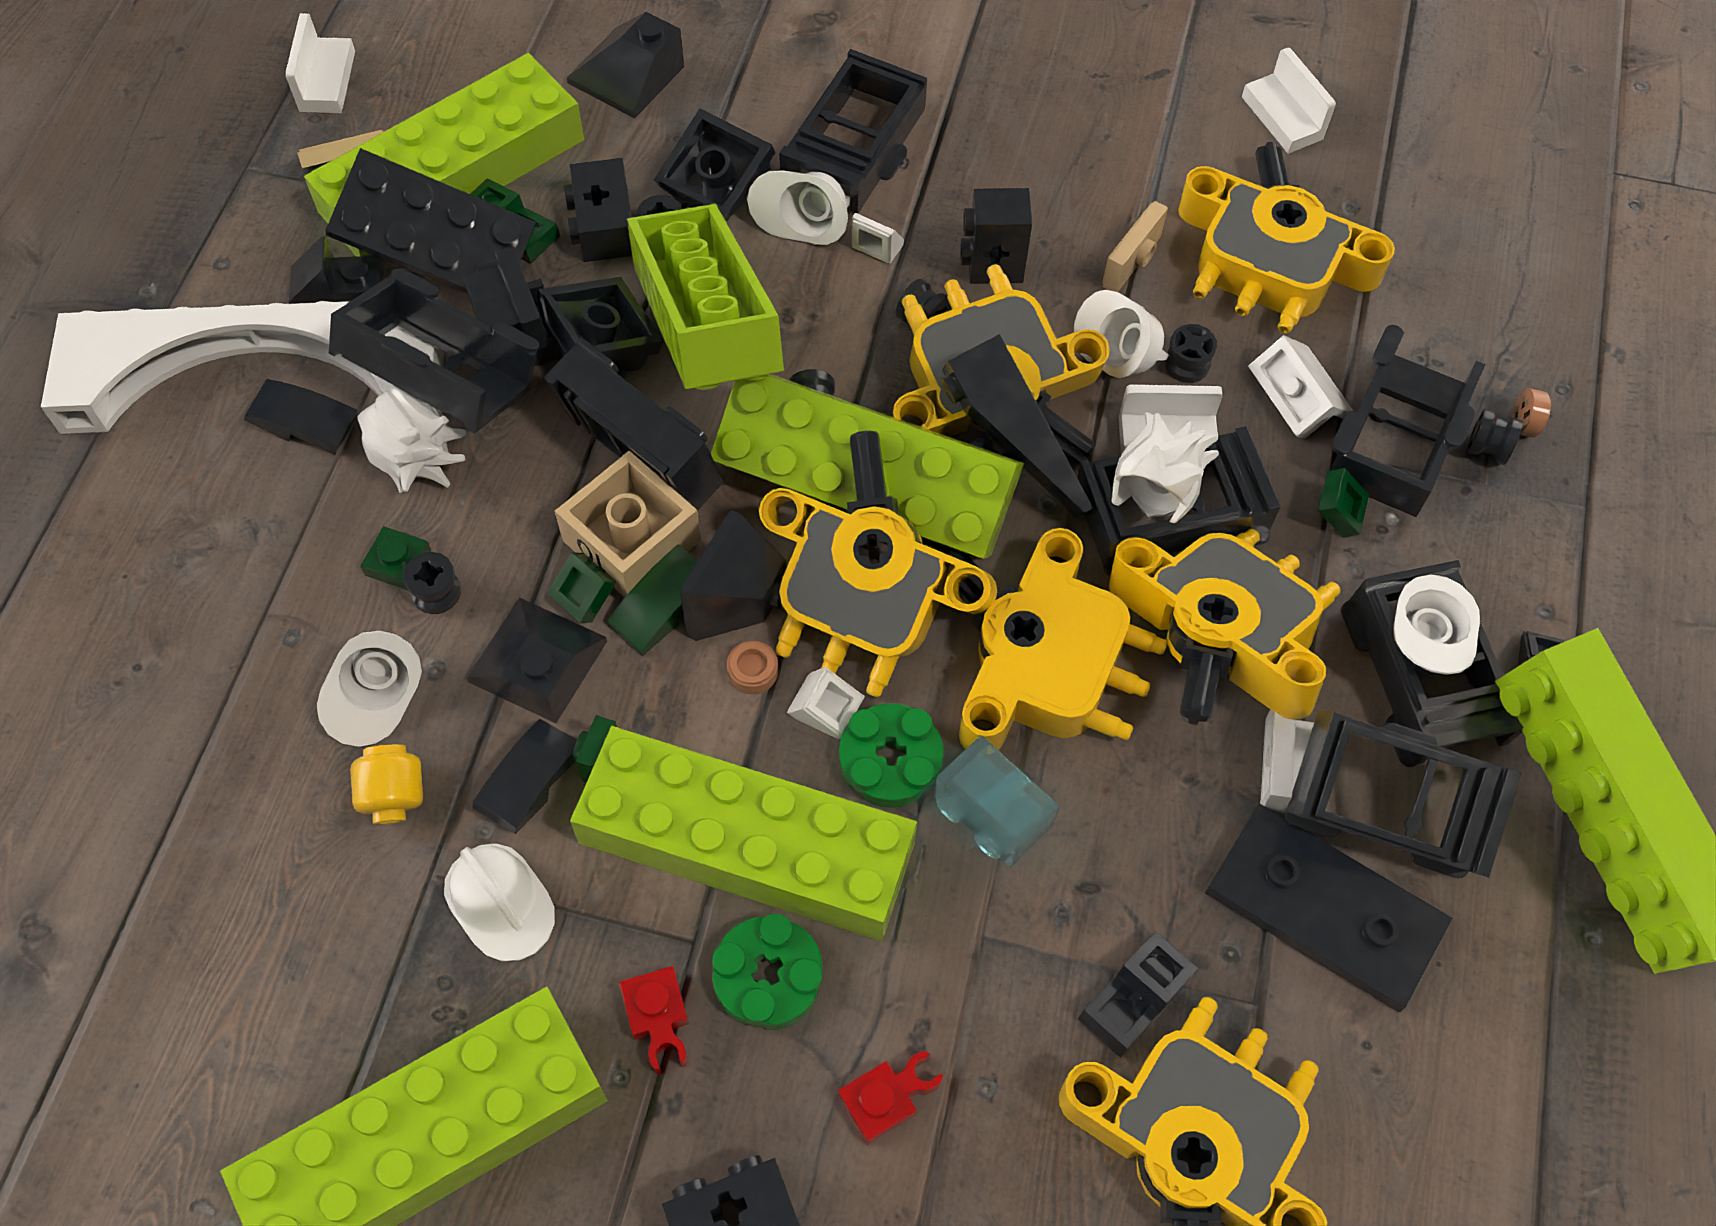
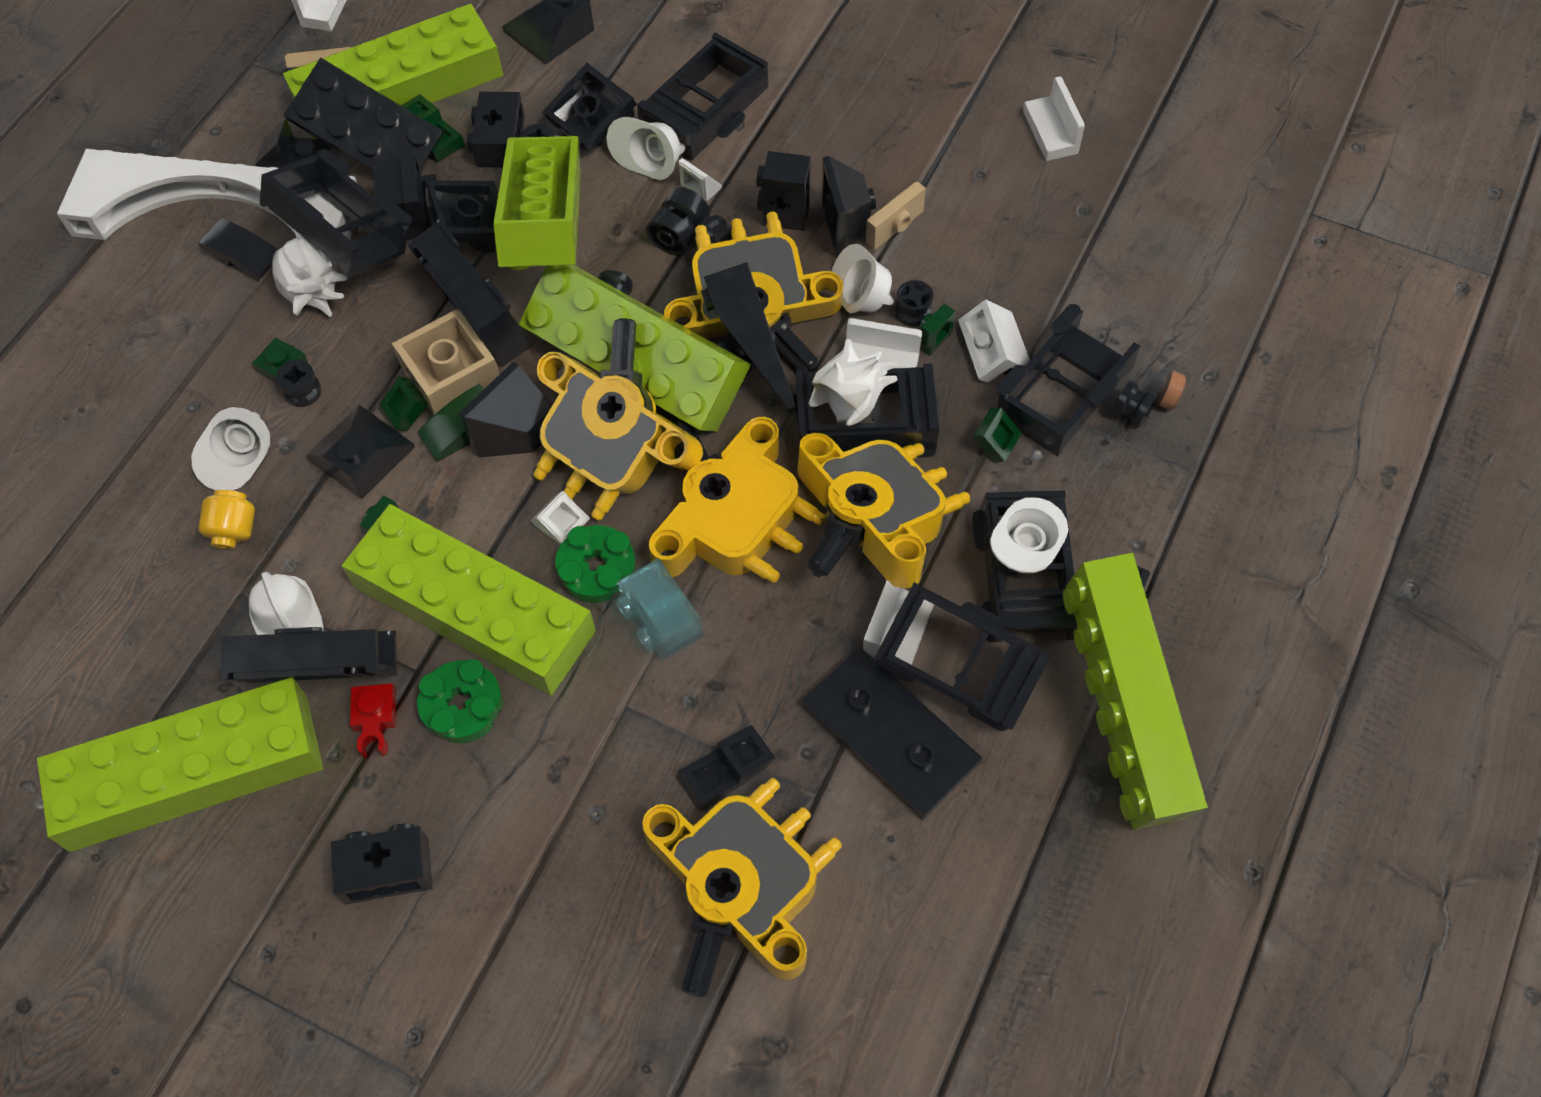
camera: 15 degrees right, 0 degrees up
black slope [472,719,577,834] -> none
nougat tile [727,641,778,694] -> none
red plate [838,1051,943,1145] -> none
yellow piece [1178,141,1395,334] -> none
none -> black piece [221,627,397,683]
none -> black wheel [646,187,710,256]
none -> black slope [821,156,876,259]
none -> dark green plate [918,304,956,356]

